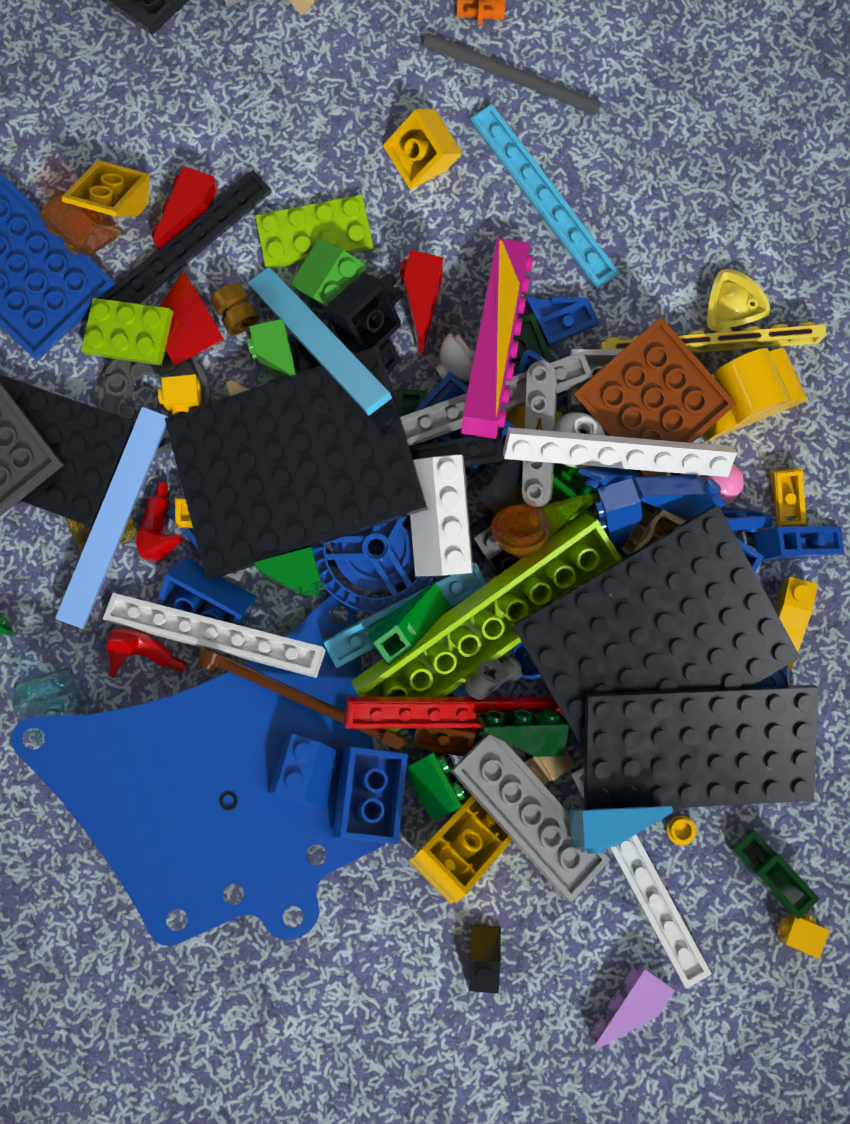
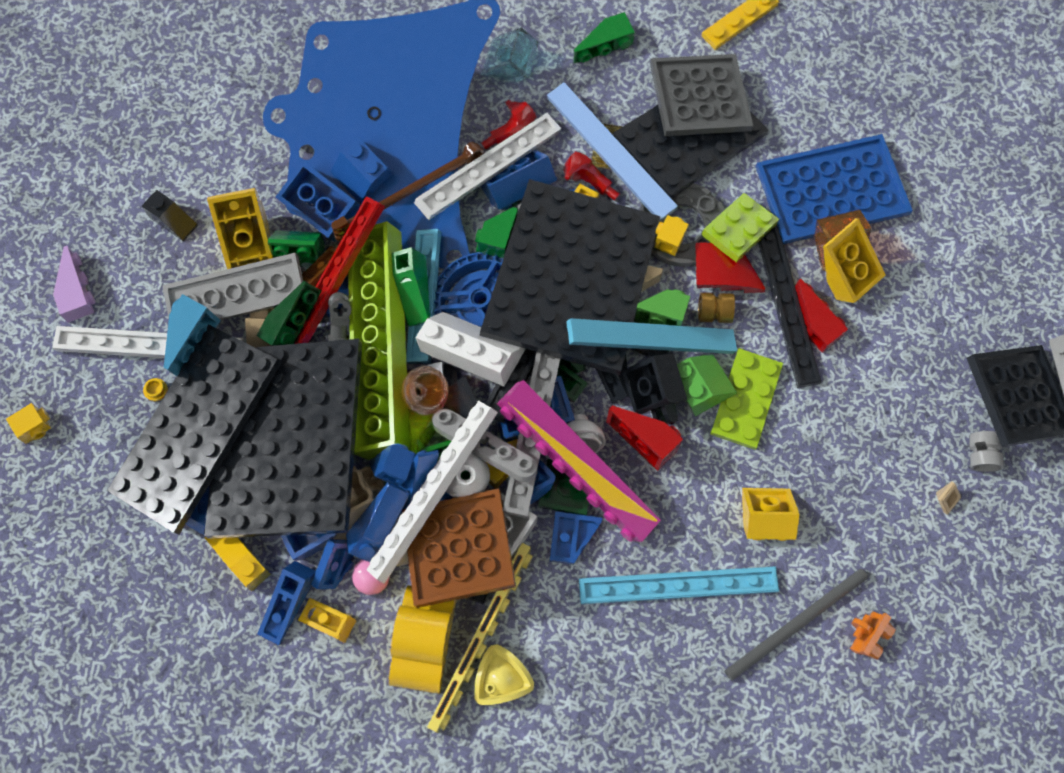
camera: 120 degrees right, 10 degrees down
dark green slope [729,829,820,919] -> none

